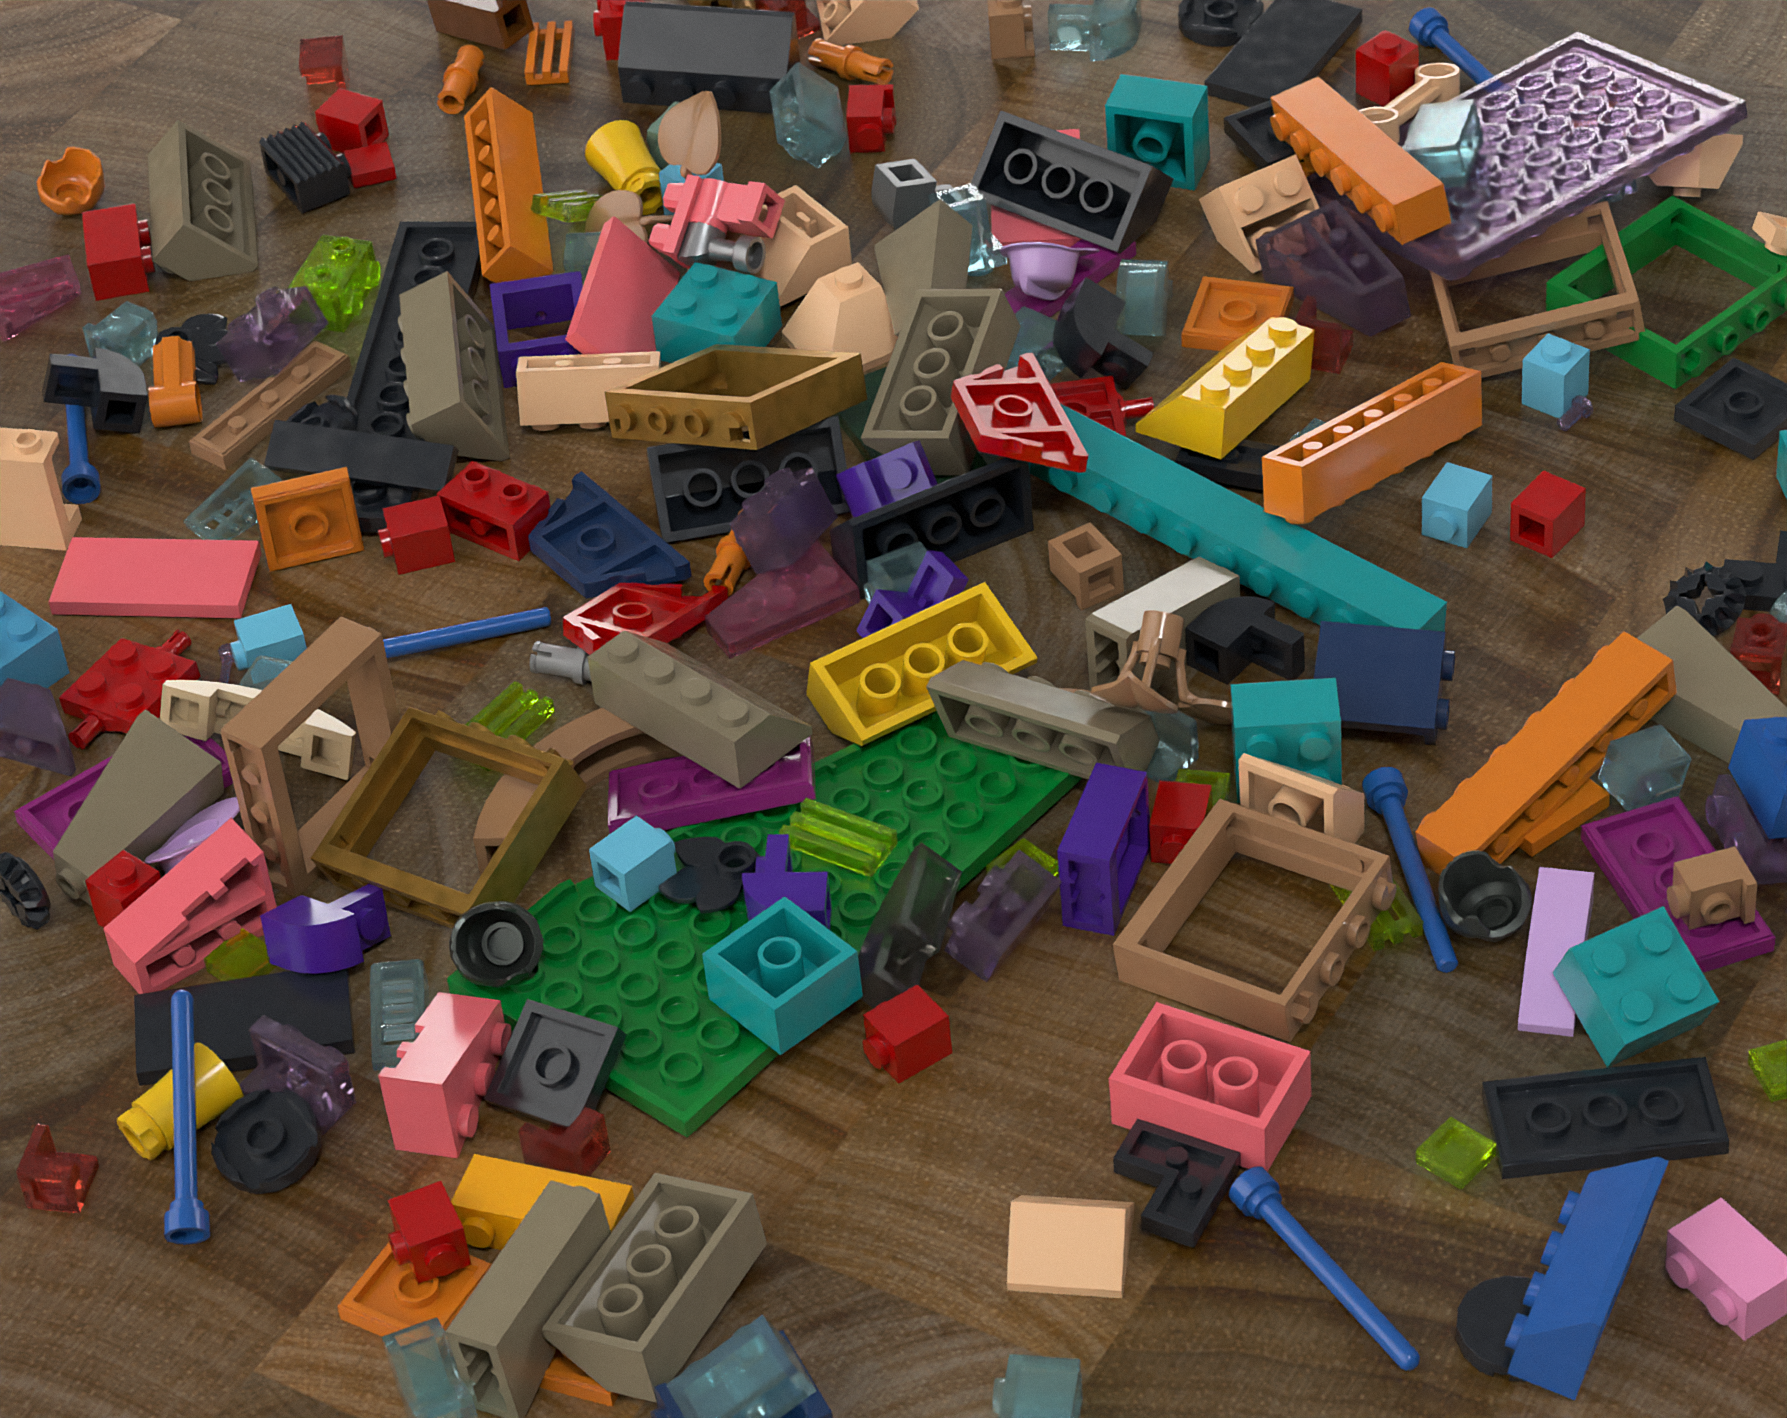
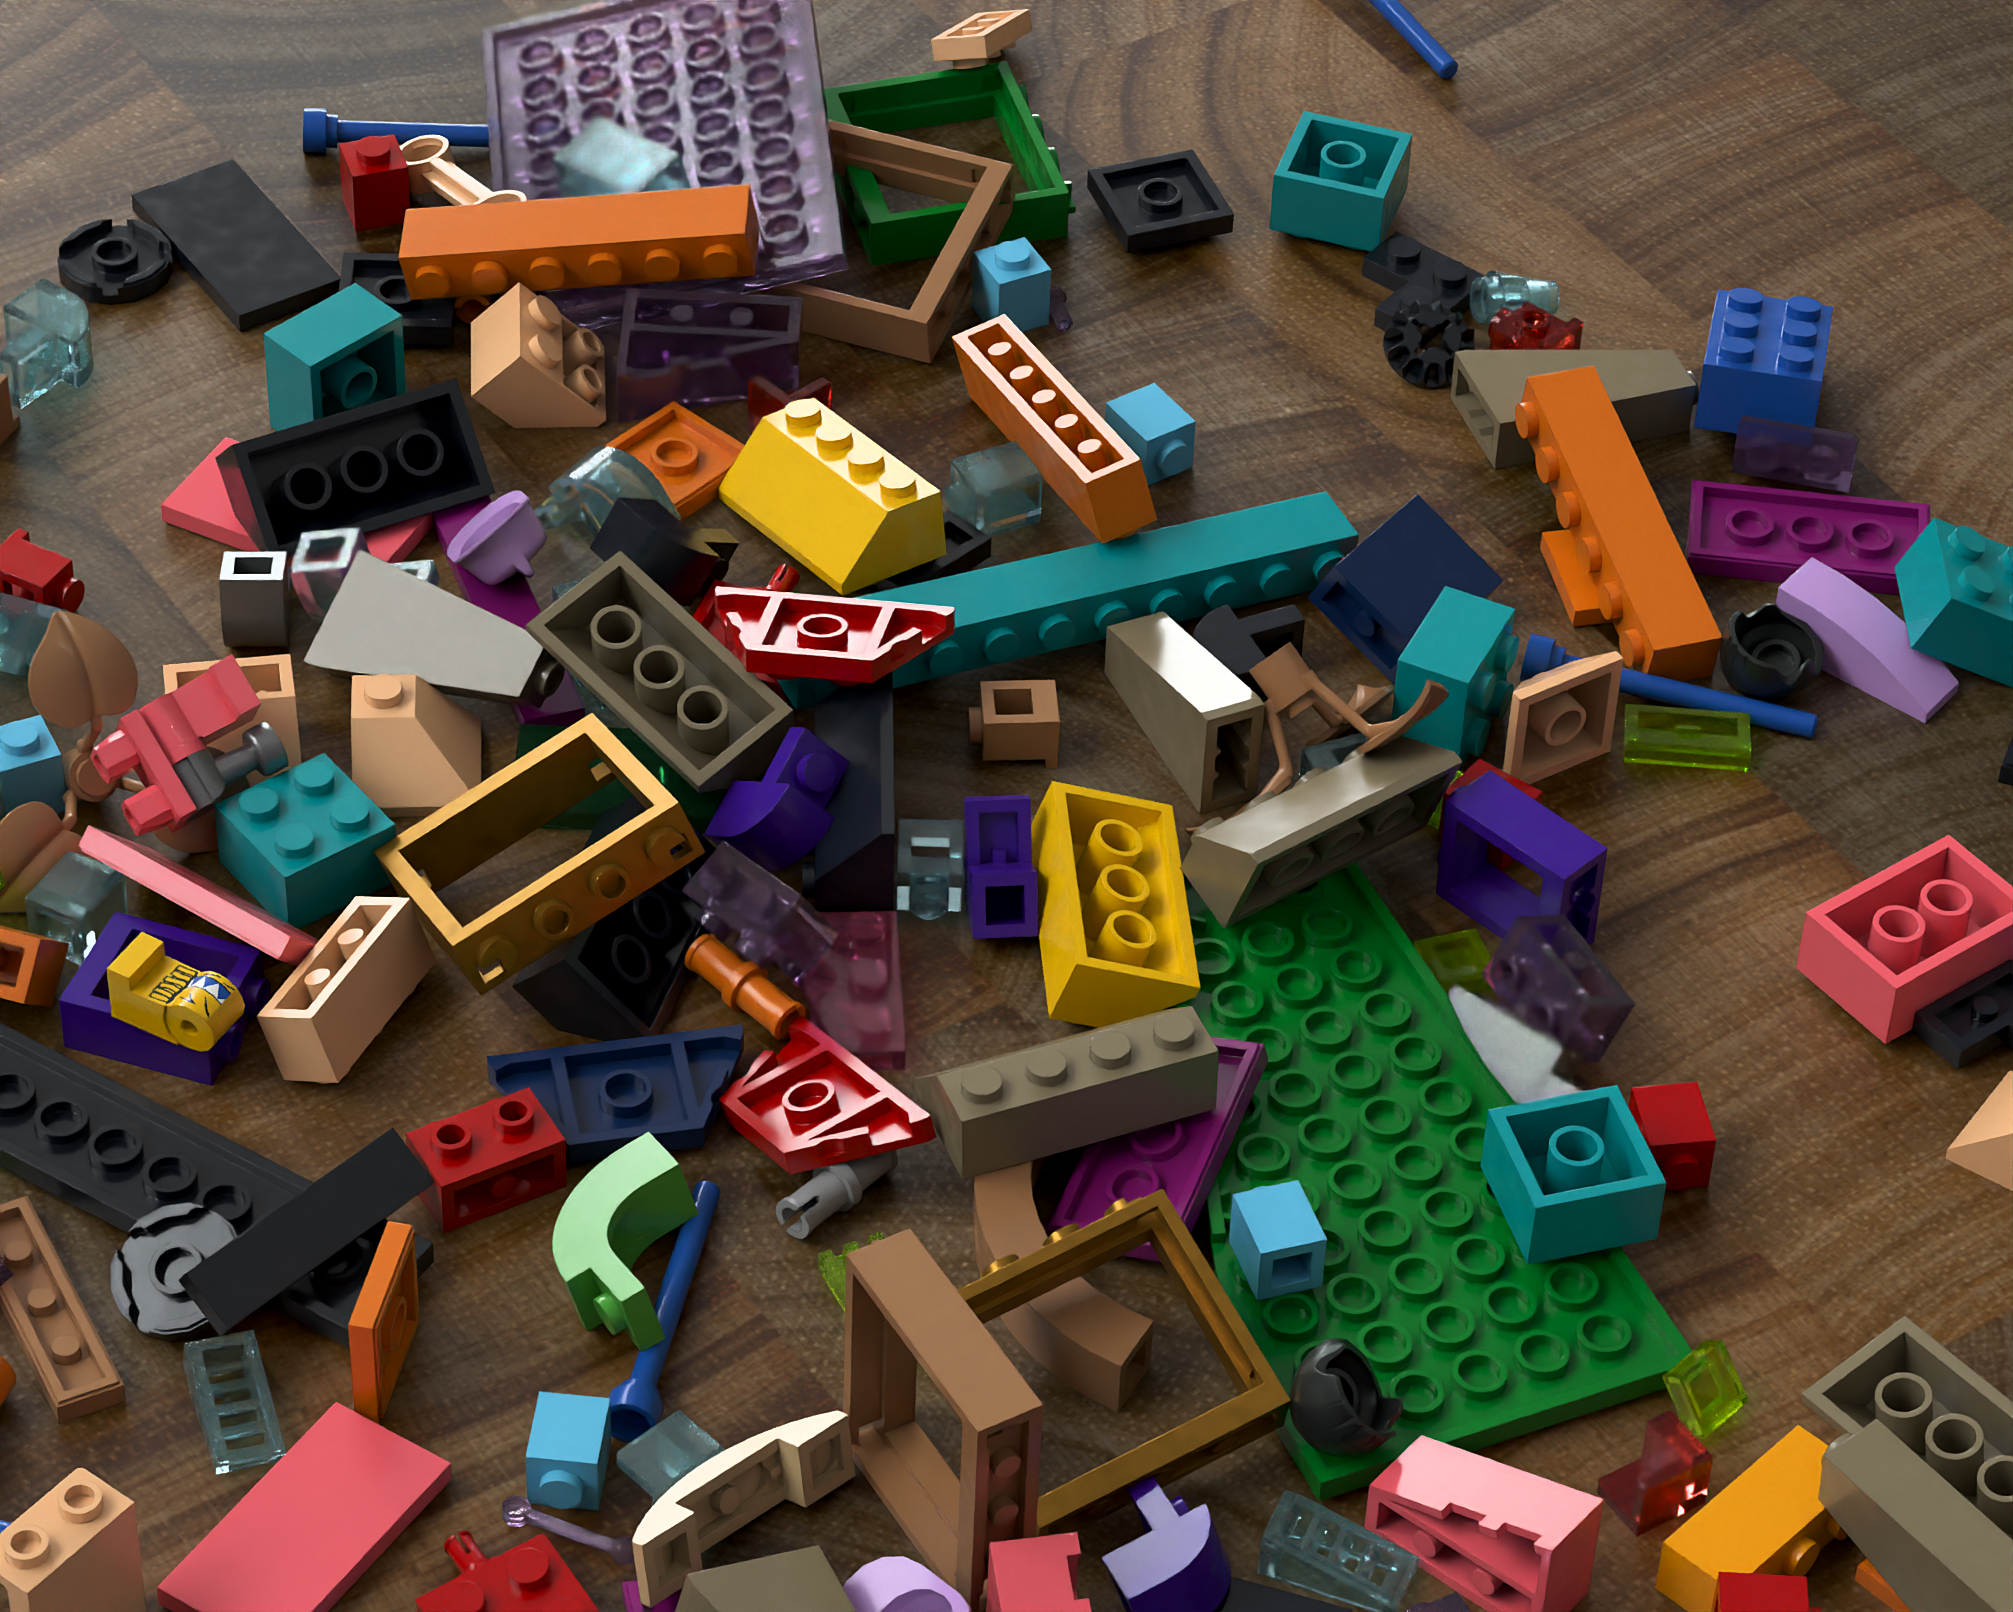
camera: 70 degrees left, 0 degrees up
red brick [378,496,455,575] -> none
dark tan slope [398,272,510,461] -> none
black plate [484,999,627,1136] -> none
black plate [658,837,760,914] -> none
dark purple brick [742,834,832,931] -> none
clear neon green tile [779,798,898,877] -> none
medium nougat window [1113,799,1396,1042] -> none
red brick [1510,470,1586,558] -> none
clear light blue brick [1598,724,1692,811] -> none
medium nougat brick [1667,846,1757,930] -> none
none -> yellow leg [106,932,245,1052]
none -> bright green arch [552,1132,699,1352]
none -> clear neon green tile [1662,1339,1749,1438]

